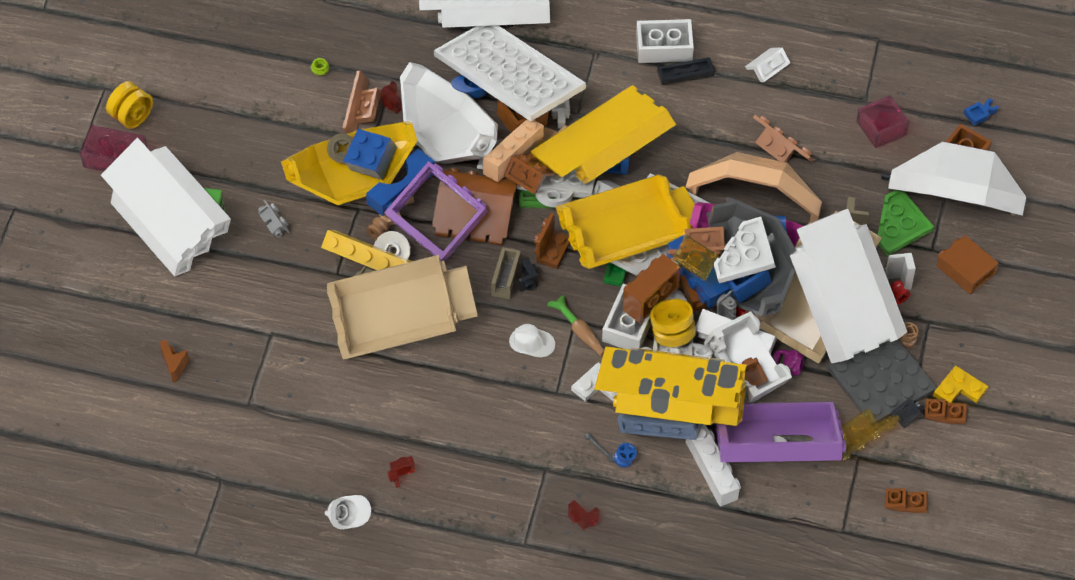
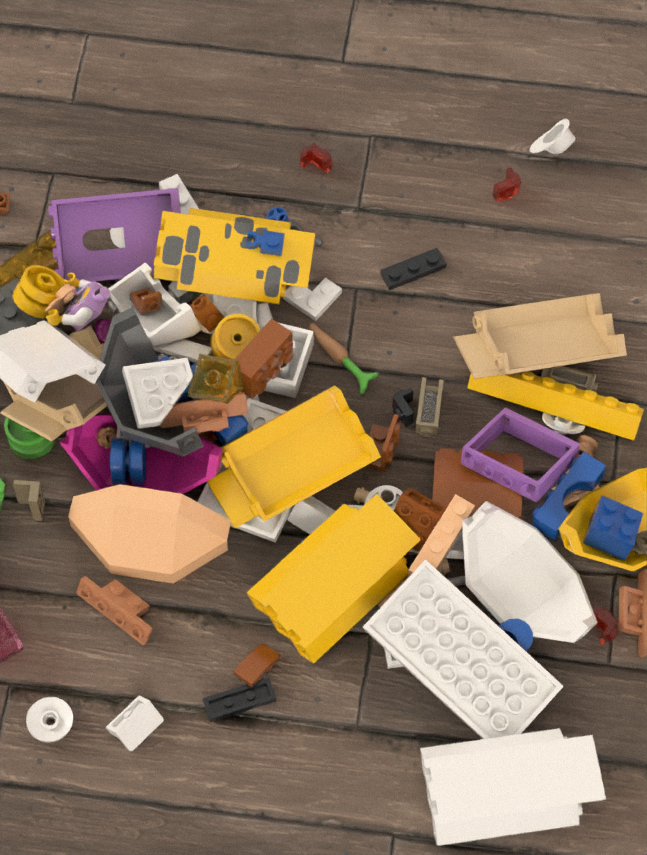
camera: 175 degrees right, 5 degrees up
white piece [509,324,555,358] -> none
white brick [636,19,694,63] -> none
none -> yellow wheel [12,265,65,319]
none -> white dish [26,697,73,742]
none -> light nougat plate [45,283,76,314]
none -> torso [46,273,110,331]
none -> dark orange bracket [190,294,225,333]
none -> dark orange slope [233,642,281,687]
none -> blue plate [246,230,285,256]
none -> black plate [380,248,446,291]

